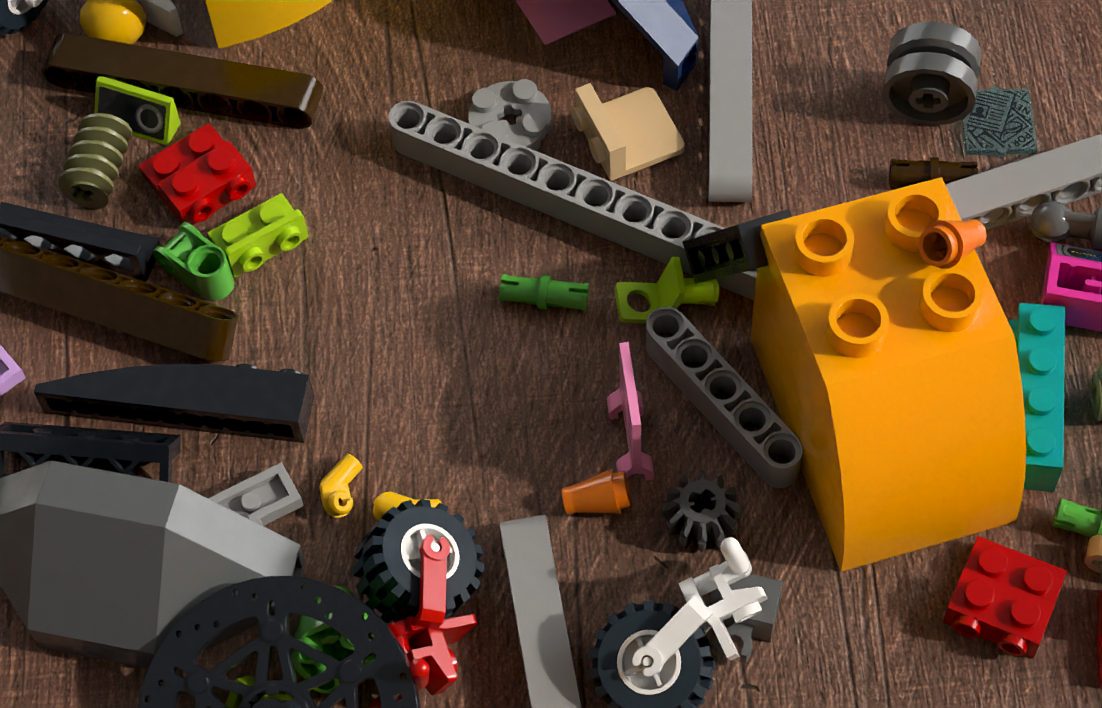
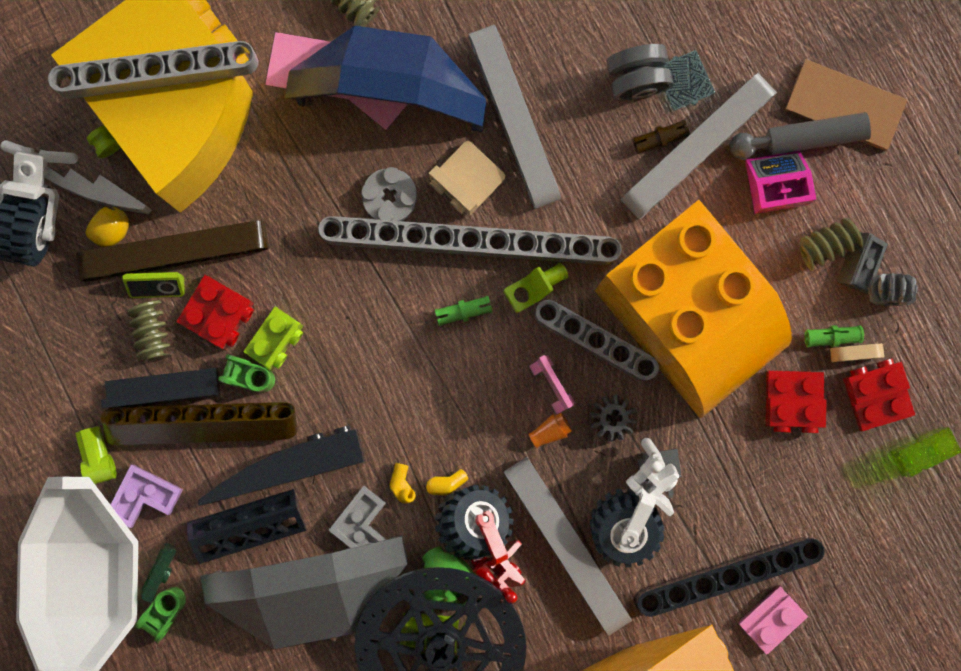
camera: 30 degrees left, 25 degrees up
black fence [682,209,792,284] -> none
orange cone [918,219,987,269] -> none
teal brick [1007,303,1065,492] -> none

